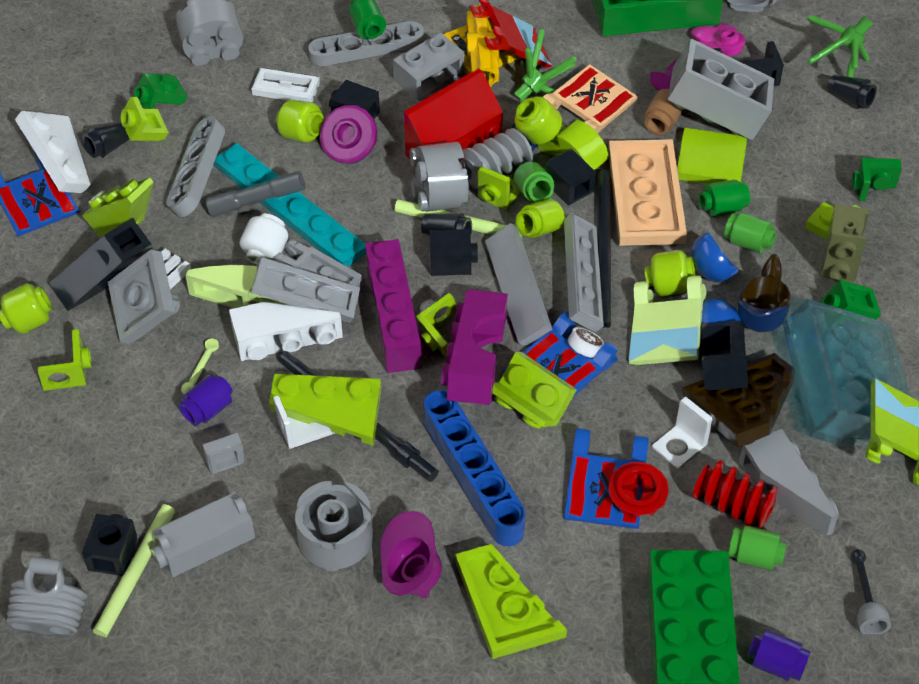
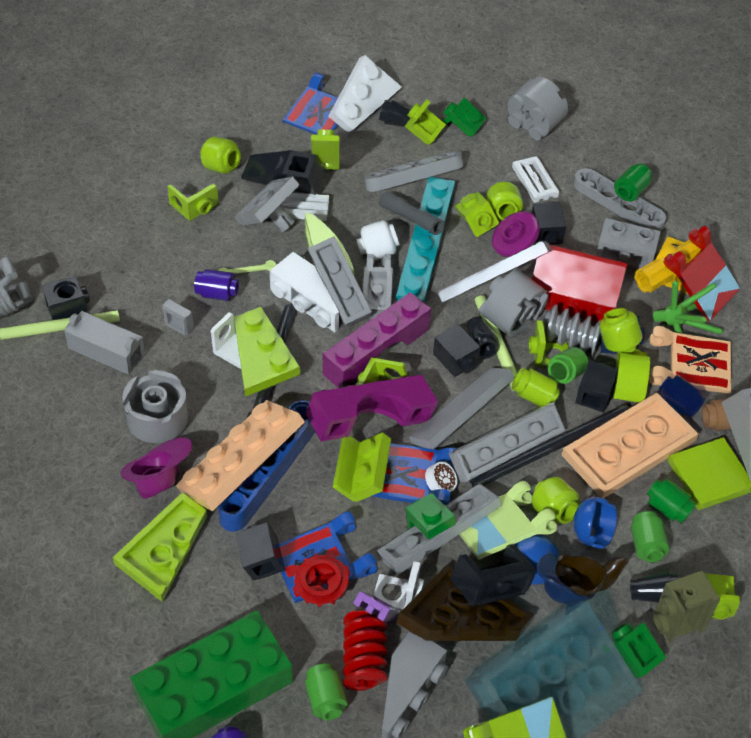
camera: 55 degrees right, 0 degrees up
none -> light nougat plate [176,400,305,511]
none -> black brick [236,522,285,580]
none -> medium lavender tile [353,591,400,623]
none -> light grey tile [377,483,501,575]
none -> green bracket [405,493,456,540]
none -> tile [438,241,552,302]
none -> lime bracket [455,192,499,237]
none -> black cone [630,571,679,603]
none -> clear blue brick [658,375,706,418]

